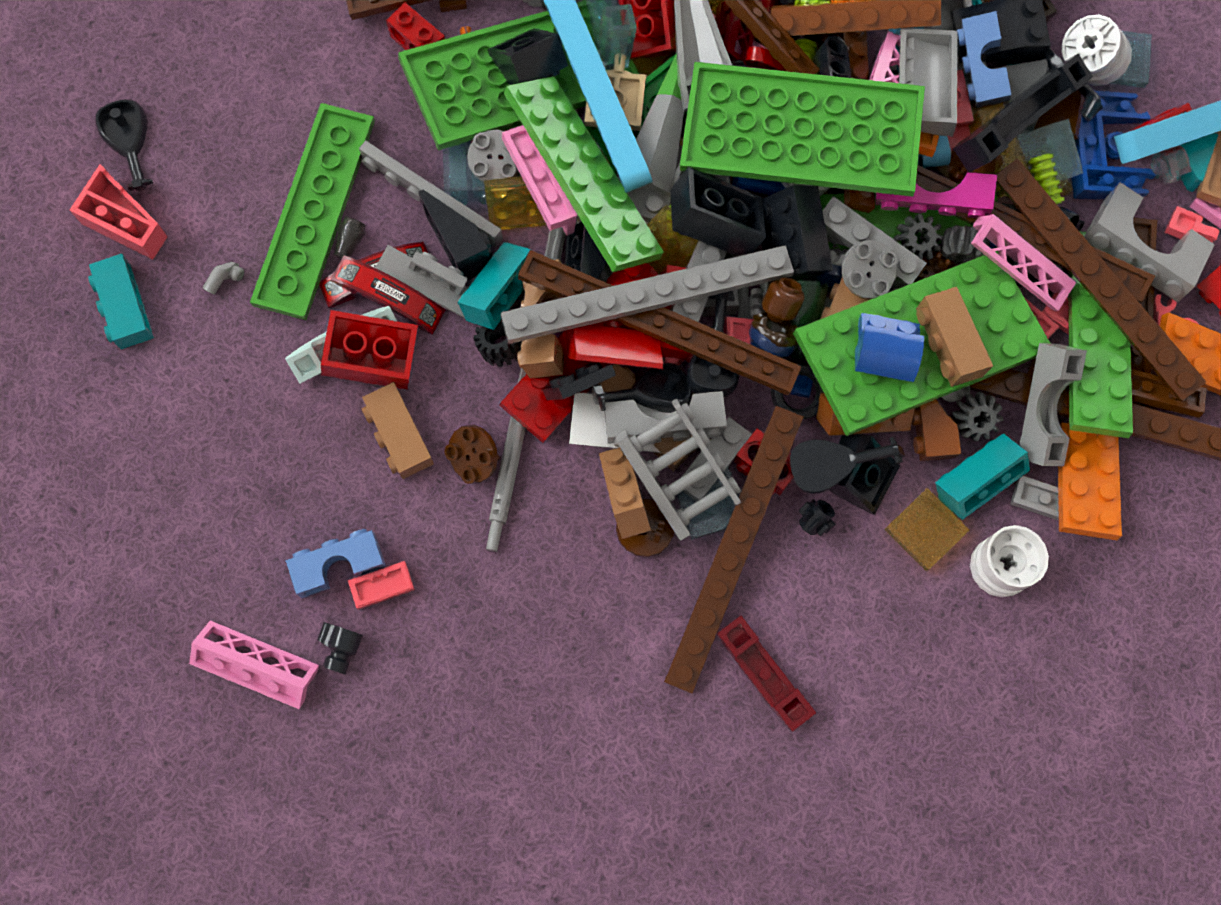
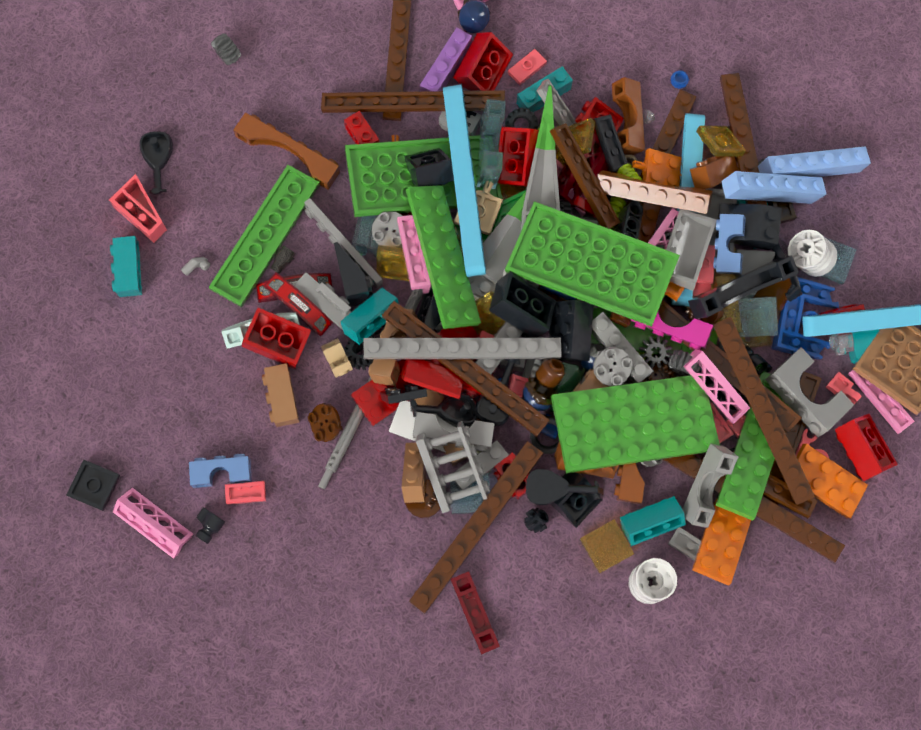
camera: 15 degrees right, 0 degrees up
blue brick [855,313,924,382] -> none
medium nougat brick [916,287,993,387] -> none
dark grey gear [952,391,1004,441] -> none
lime piece [1027,153,1065,204] -> none
none -> black plate [66,459,121,511]
none -> dark orange arch [233,112,340,190]
none -> tan brick [321,338,353,378]

